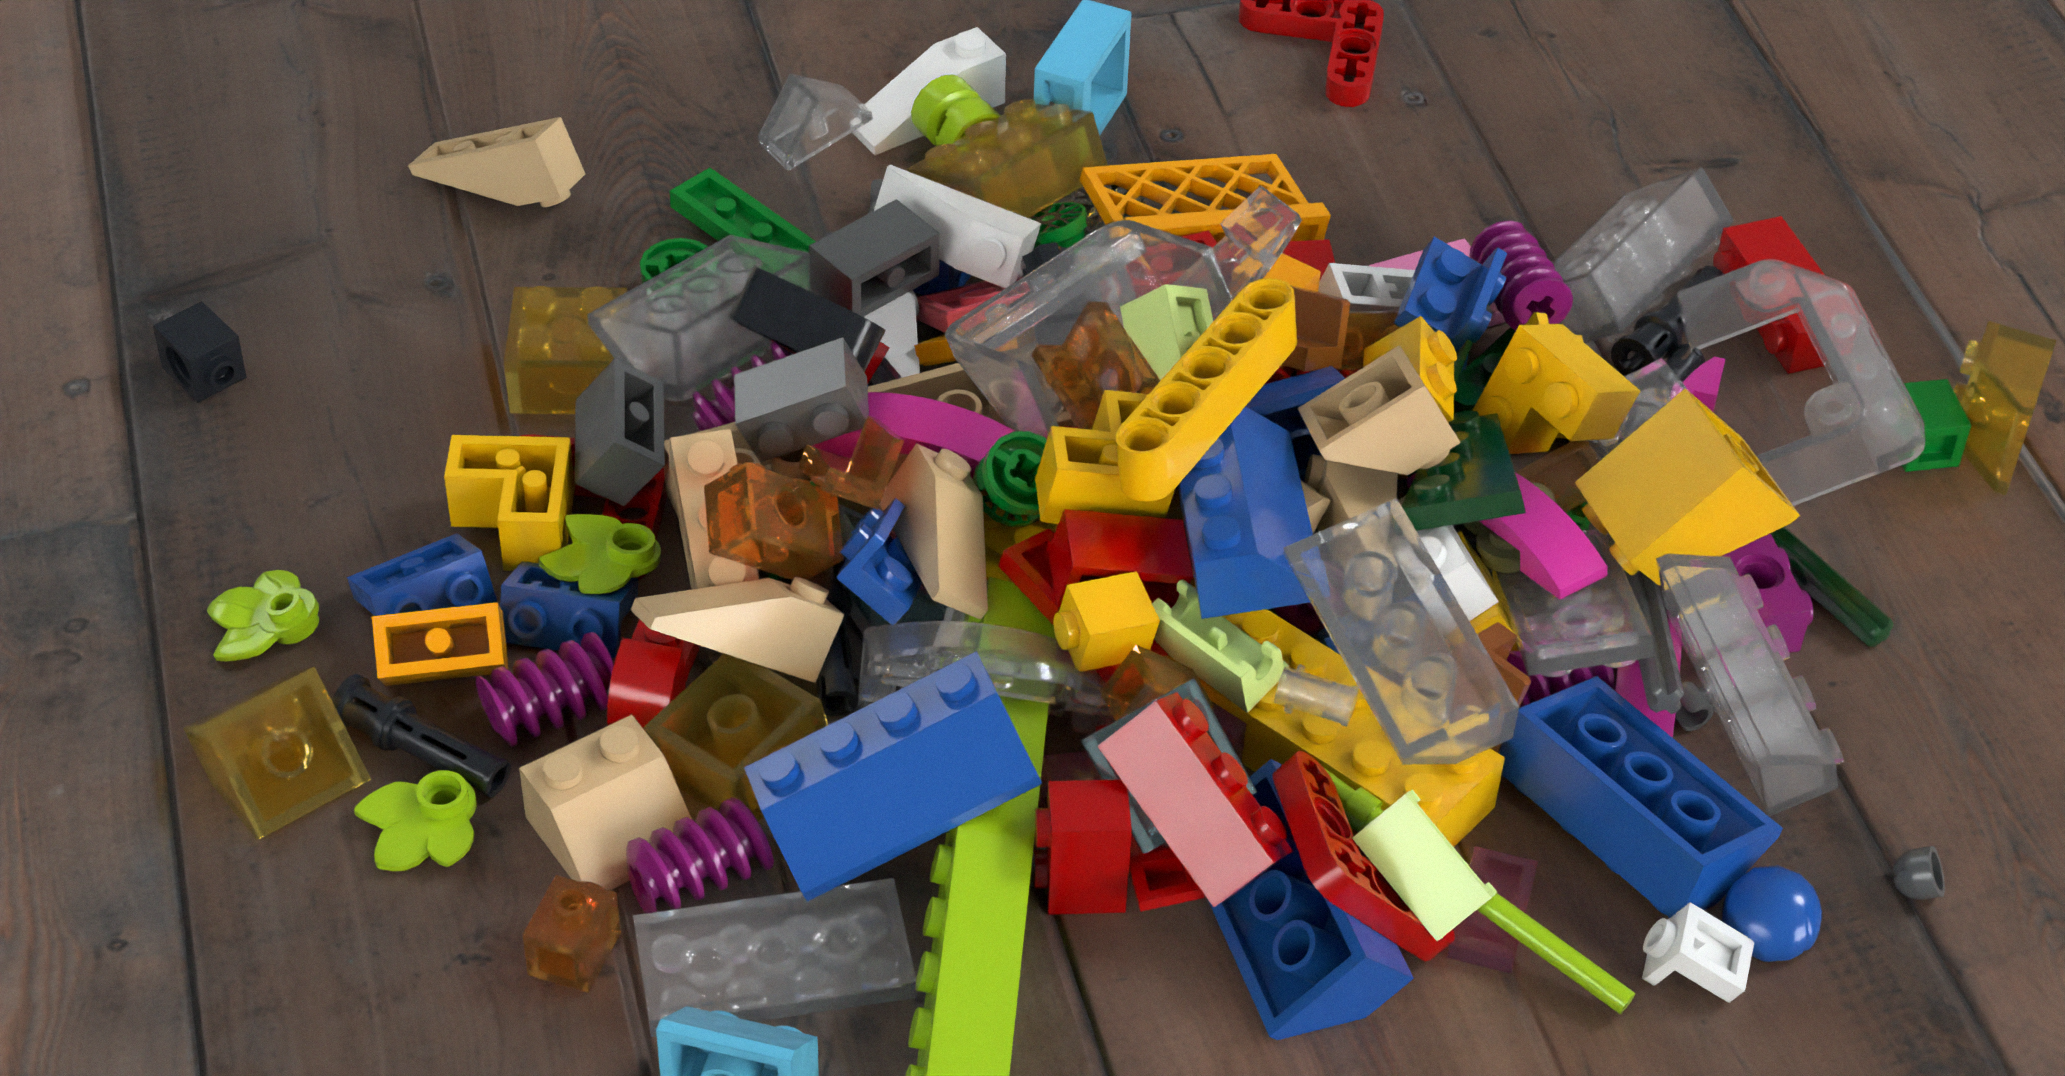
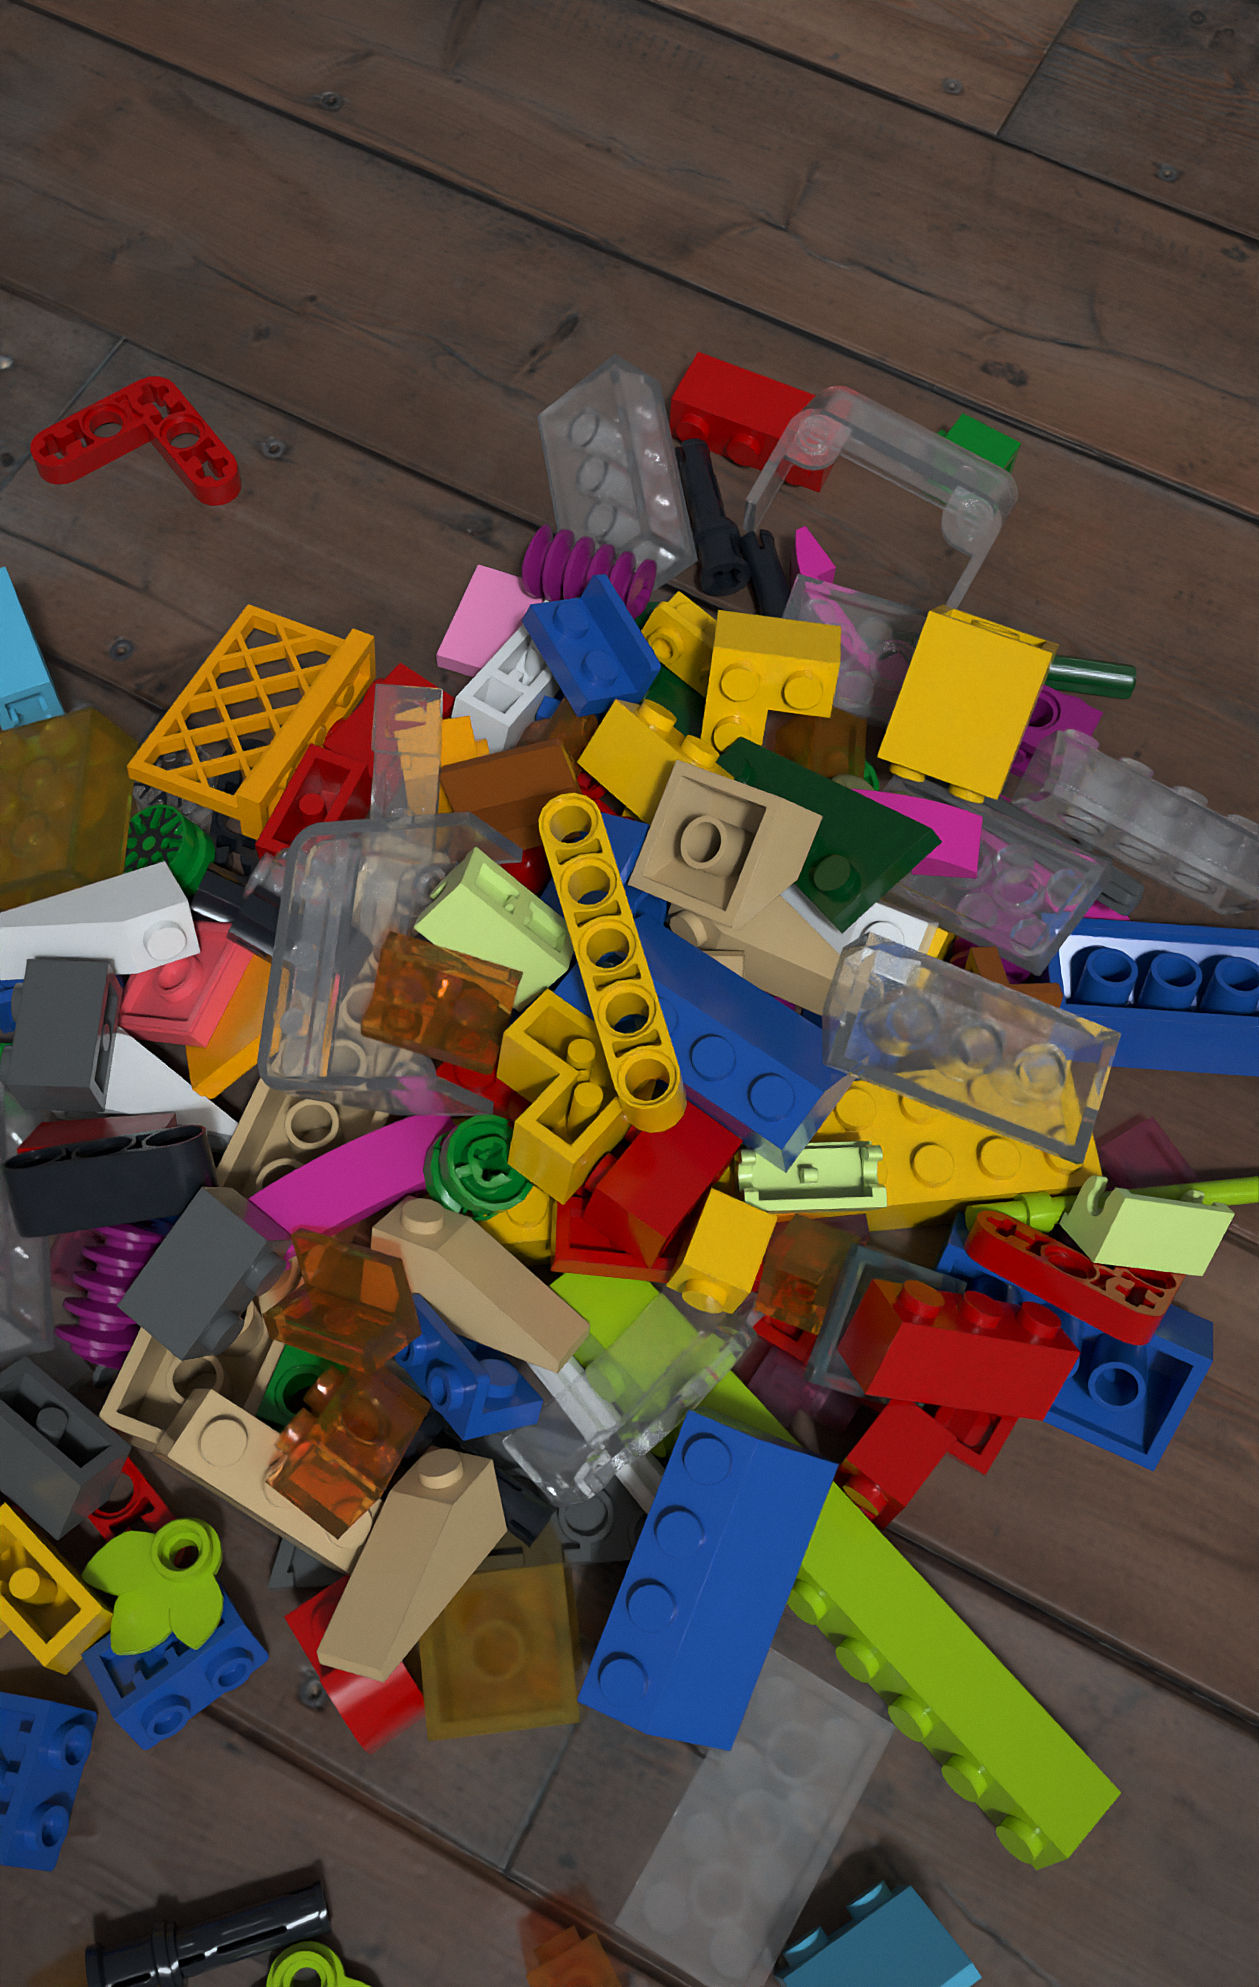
camera: 50 degrees left, 20 degrees up
light orange brick [372,602,509,686] -> none
magenta piece [475,632,614,747] -> none
tan slope [519,715,692,901] -> none
magenta piece [626,797,774,920] -> none
clear pin [1274,664,1359,727] -> none
clear yellow slope [1954,321,2057,495] -> none

